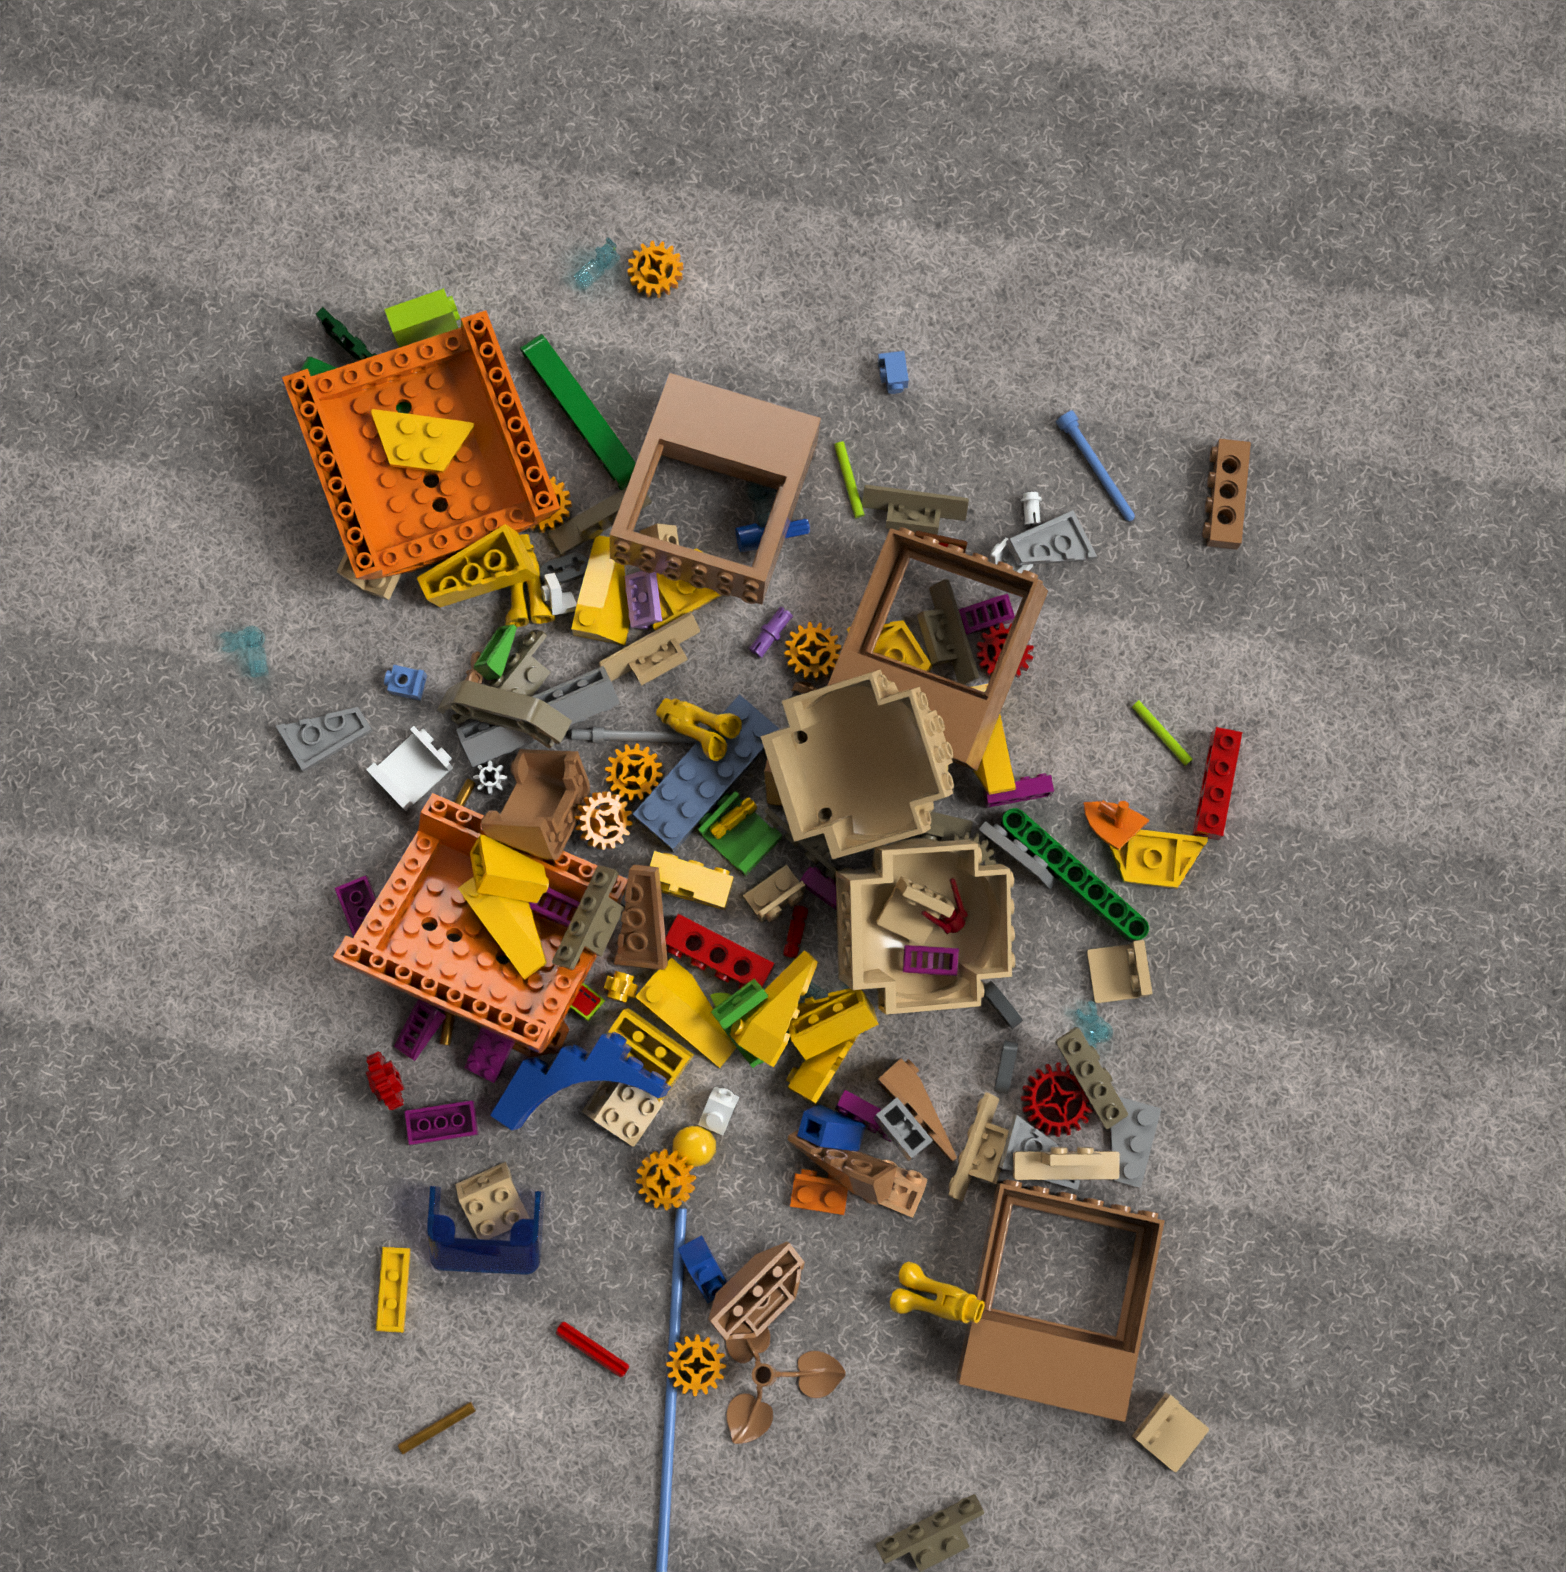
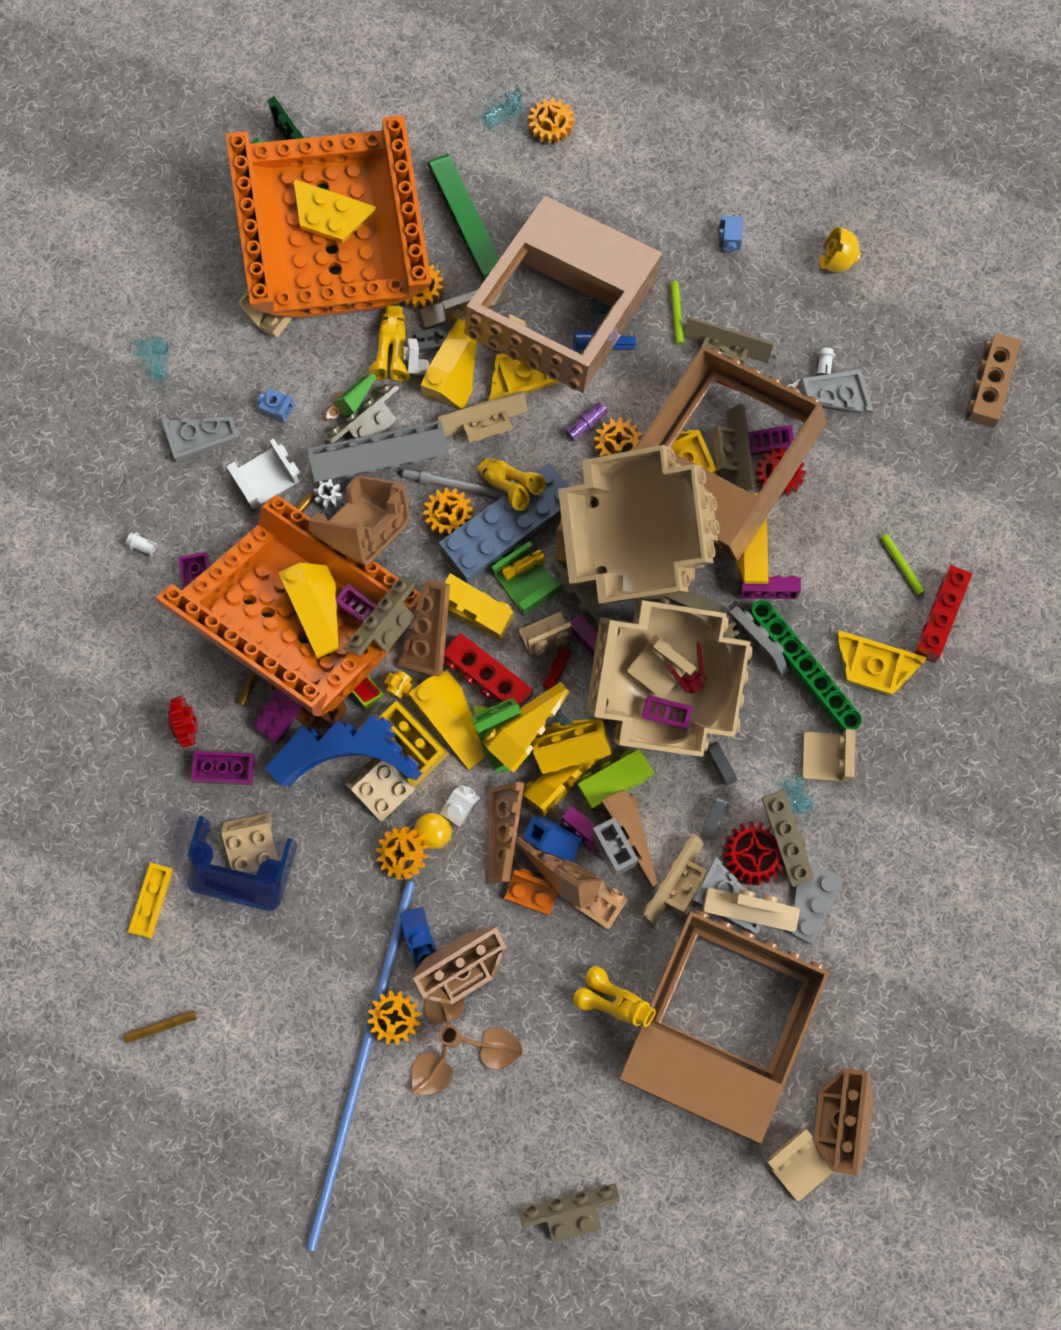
camera: 15 degrees right, 5 degrees down
lime brick [384,288,461,348] -> none
magenta slope [394,999,446,1061] -> none
yellow wedge [417,524,539,608] -> none
dark tan piece [437,680,572,748] -> none
yellow slope [470,834,549,903] -> none
red axle [556,1322,629,1378] -> none
light orange gear [575,791,633,850] -> none
lavender bracket [625,571,662,630] -> none
medium blue piece [1056,410,1135,521] -> none
orange shield [1083,800,1149,850] -> none
none -> white pin [126,532,157,556]
none -> medium nougat wing [488,782,524,884]
none -> lime brick [578,748,654,812]
none -> medium nougat wedge [813,1068,873,1176]
none -> yellow cylinder [819,227,861,273]

